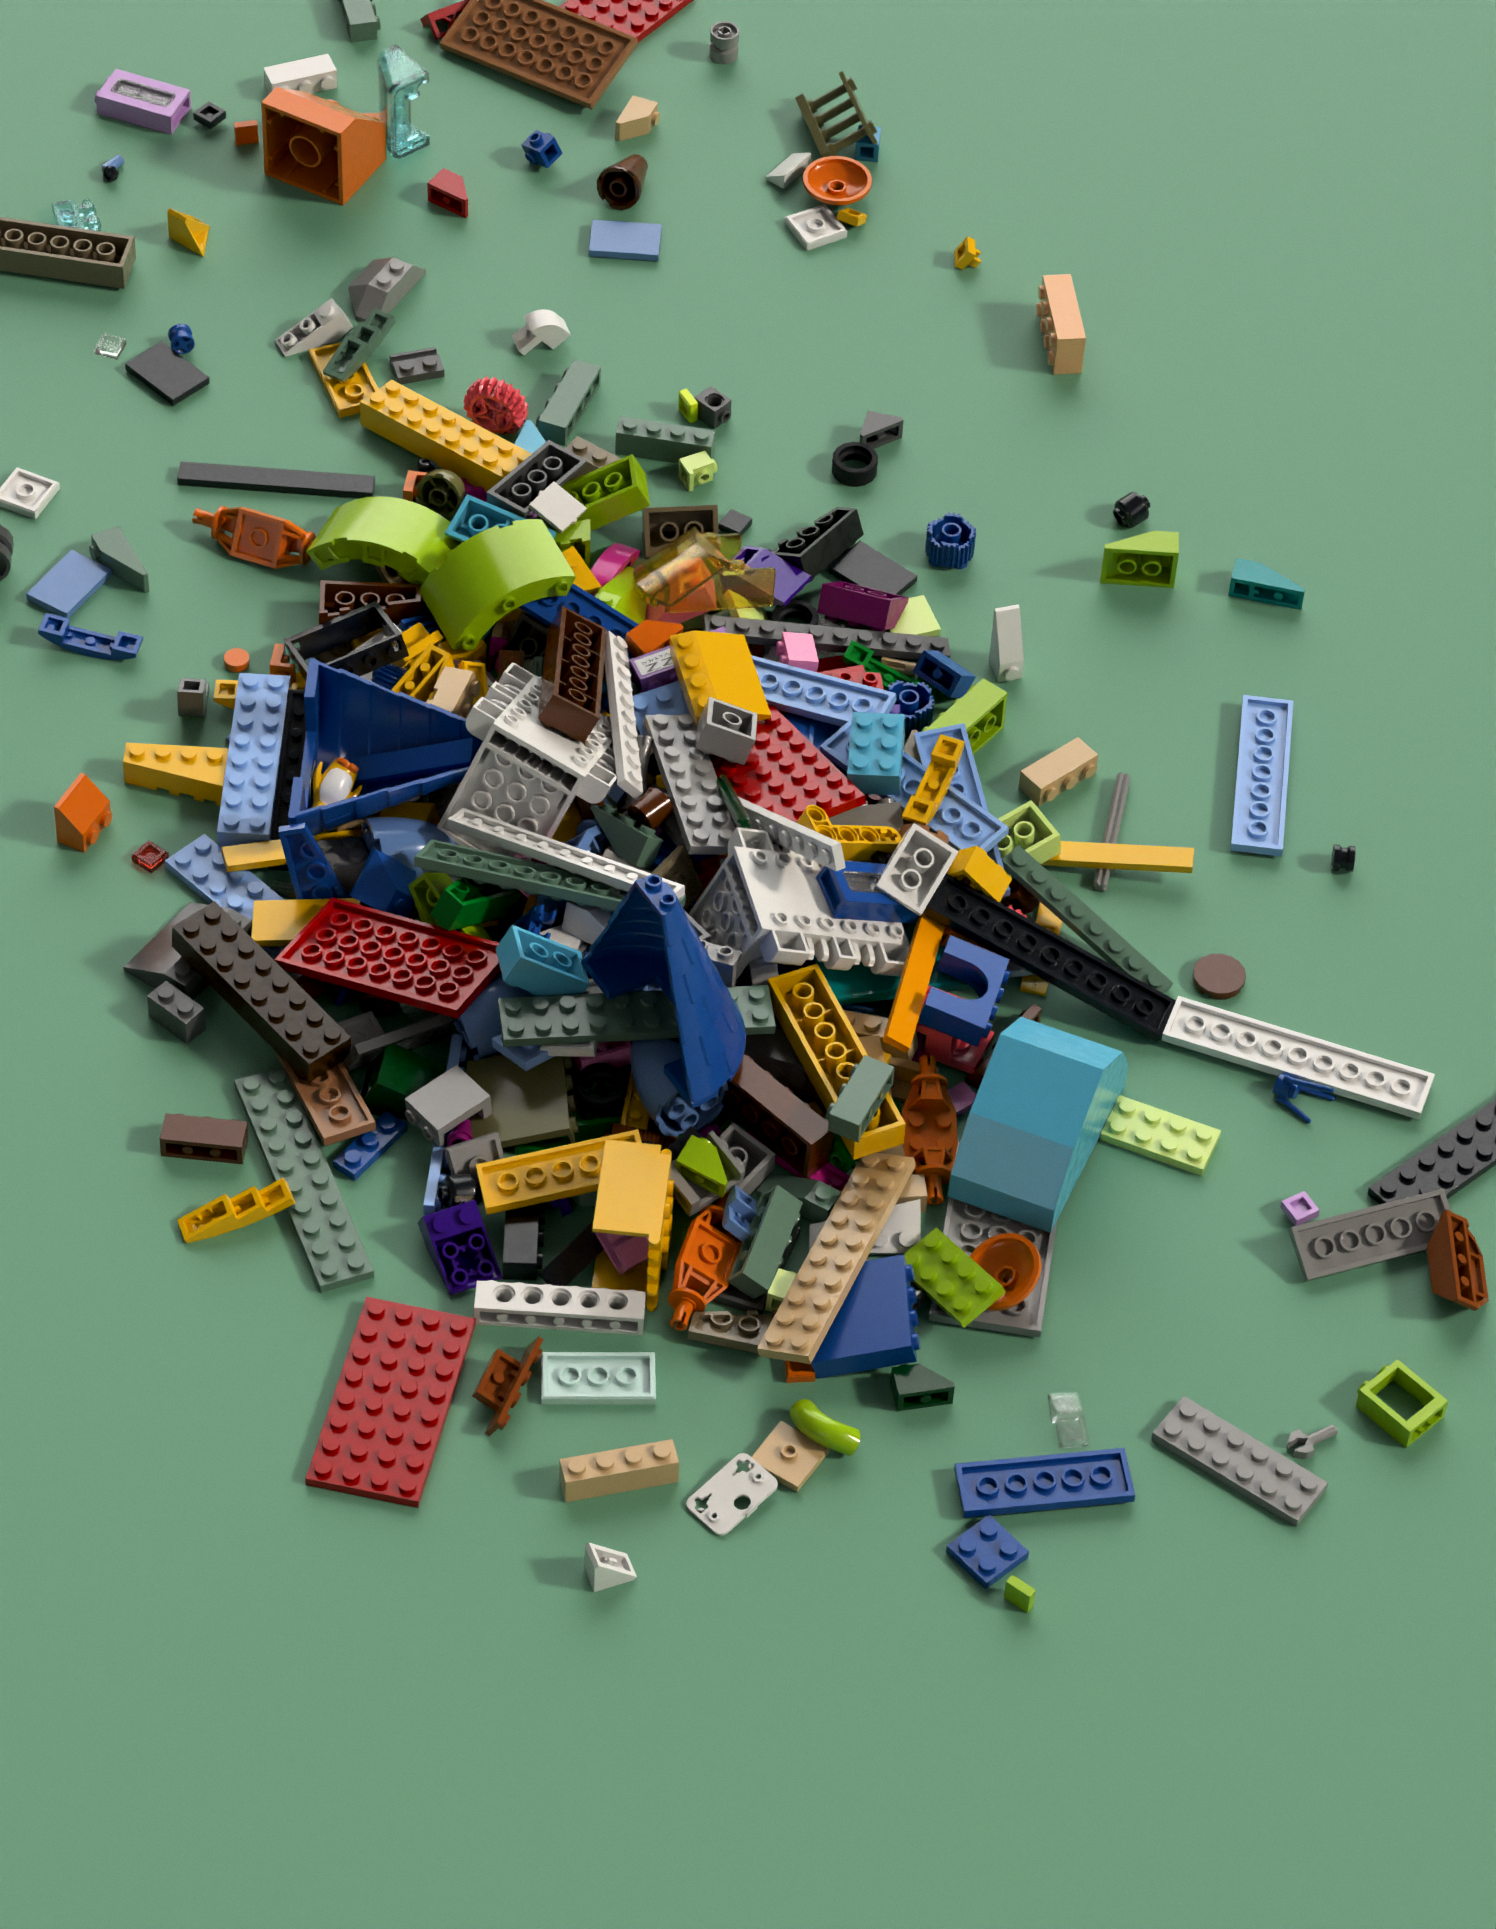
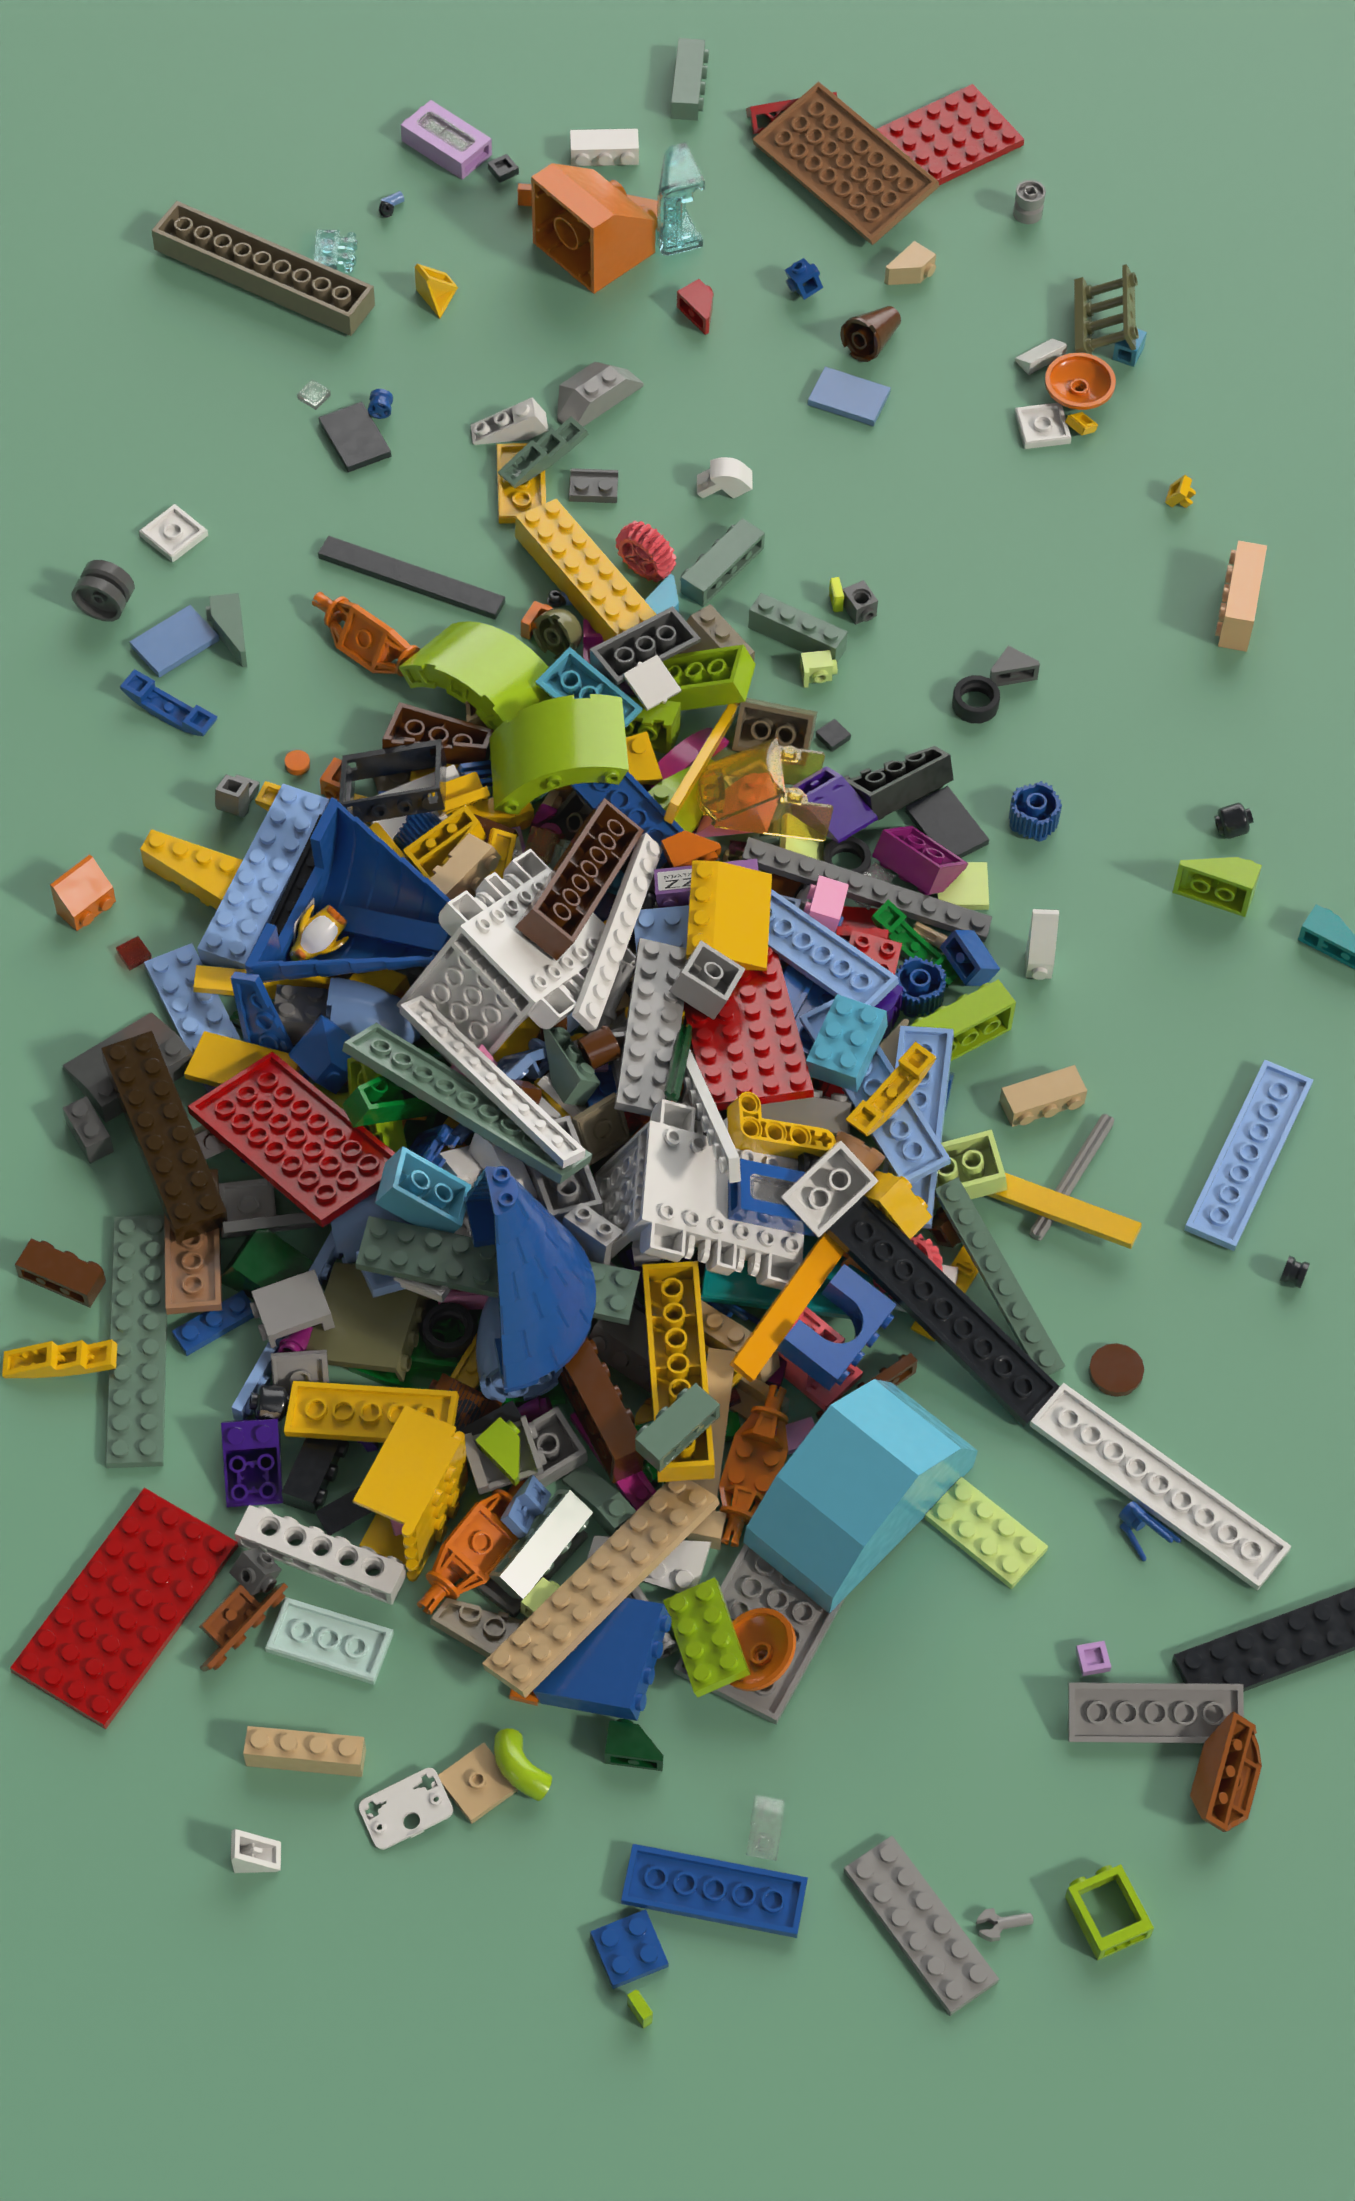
camera: 20 degrees right, 10 degrees up
none -> dark grey brick [229,1547,282,1596]
none -> yellow tile [664,703,740,824]

